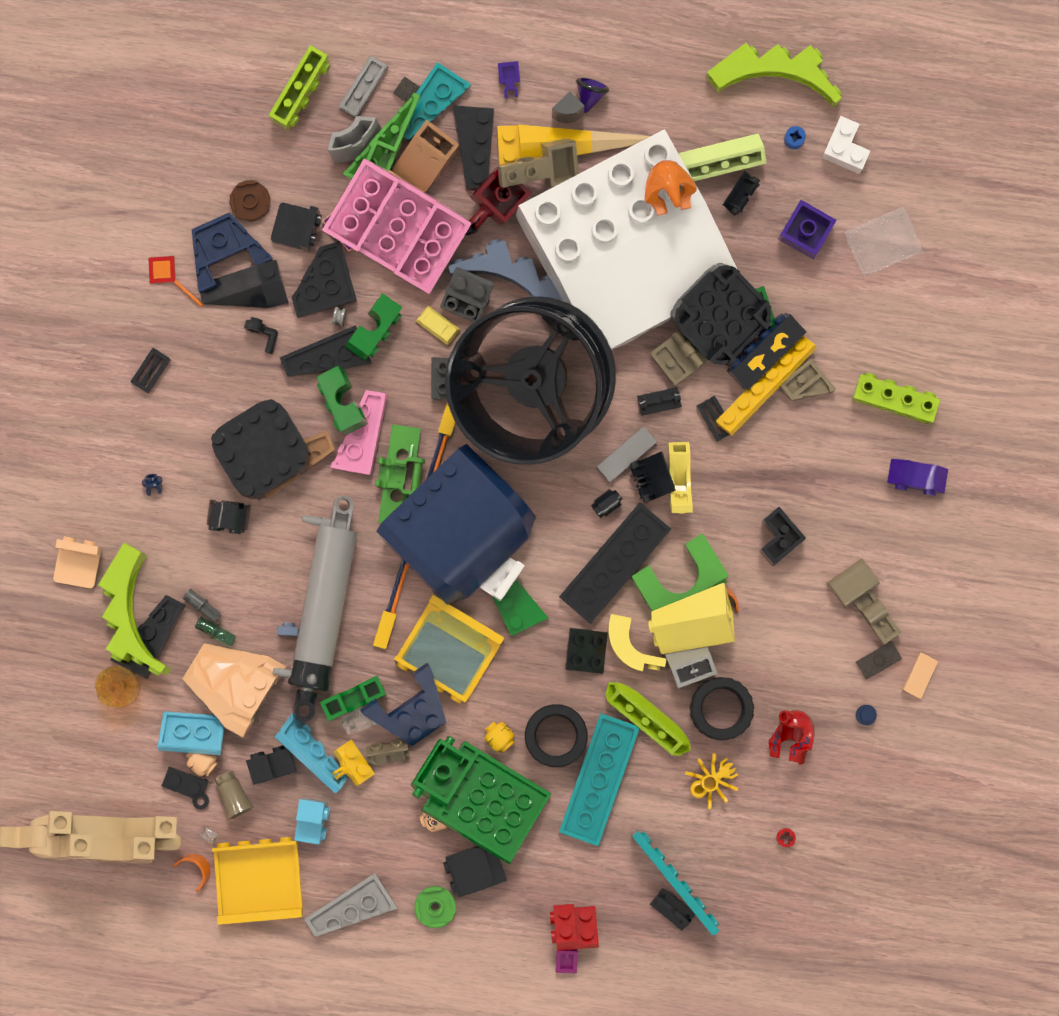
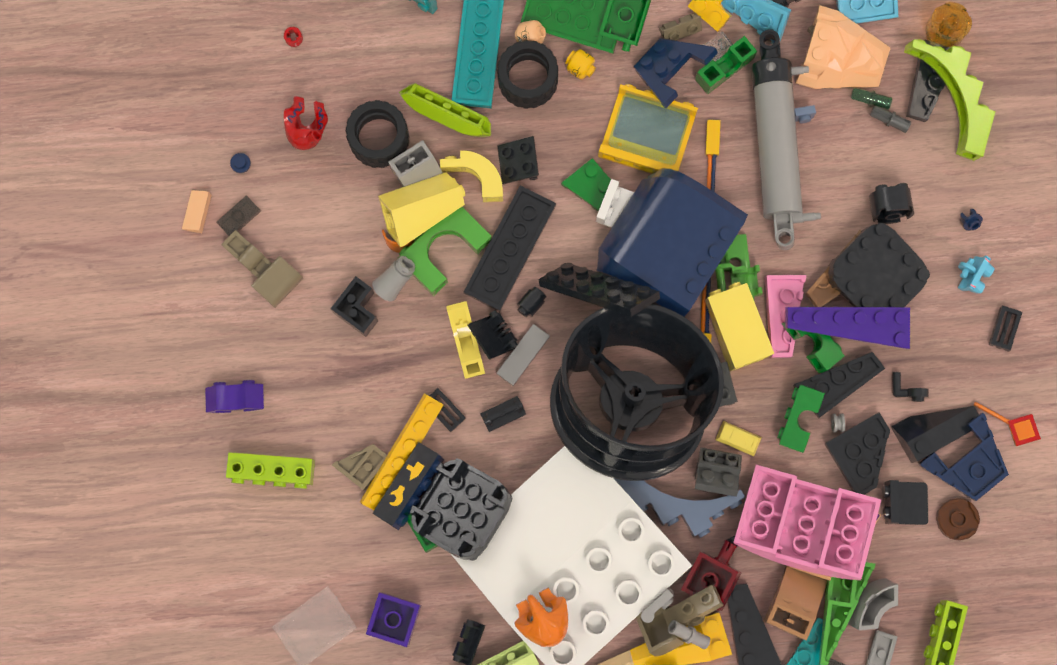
camera: 165 degrees right, 5 degrees down
light nougat bracket [53,536,102,588] -> none
dark tan plate [650,330,708,386] -> none
yellow animal [685,753,738,810] -> none
none -> light grey plant [372,256,416,301]
none -> light nougat head [515,20,546,44]
none -> black plate [538,263,660,317]
none -> light grey plate [641,587,674,623]
none -> light grey pin [668,620,710,649]
none -> light yellow slope [705,282,774,372]
none -> dark purple wing [785,307,910,349]
none -> medium azure hips [958,256,995,294]

